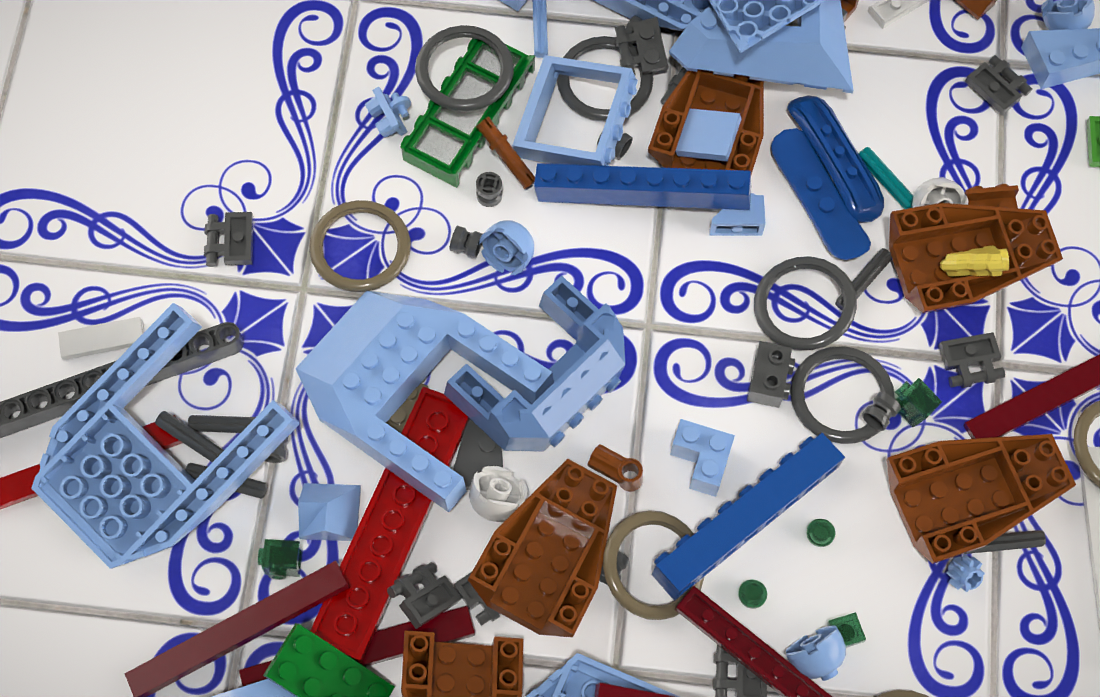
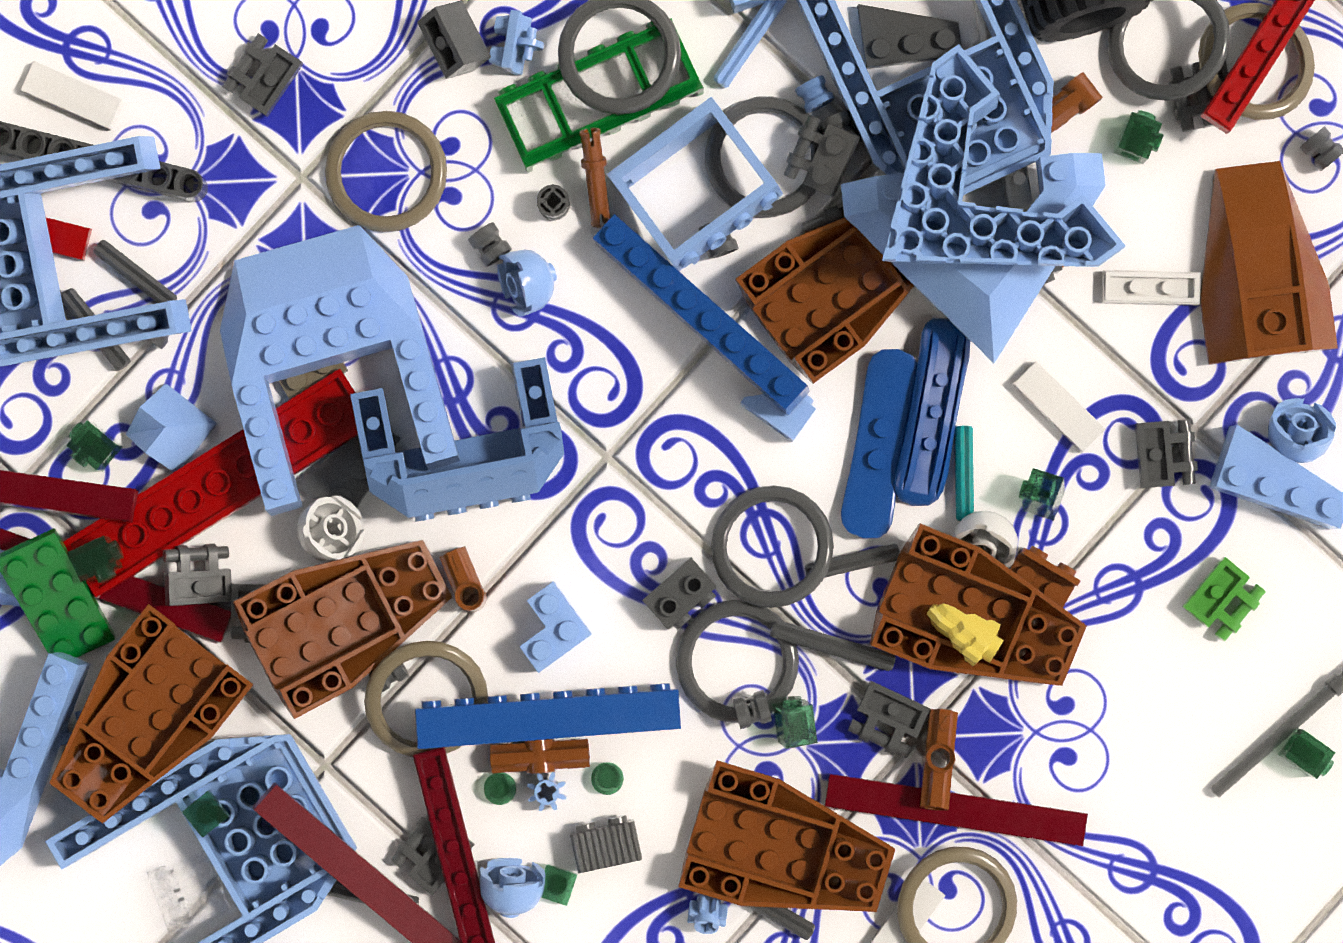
camera: 35 degrees right, 20 degrees up
dark grey axle [155,411,224,462] -> none
light blue tile [676,109,741,161] -> none
none -> clear green brick [67,536,124,584]
none -> dark grey brick [417,0,491,79]
none -> dark orange piece [490,738,590,774]
none -> light blue gear [527,772,567,811]
none -> dark grey brick [570,815,642,874]
none -> dark grey axle [770,620,896,671]
none -> medium blue wheel [795,75,835,114]
none -> dark orange piece [919,709,958,811]
none -> white tile [1012,361,1106,453]
none -> brick [1019,468,1065,521]

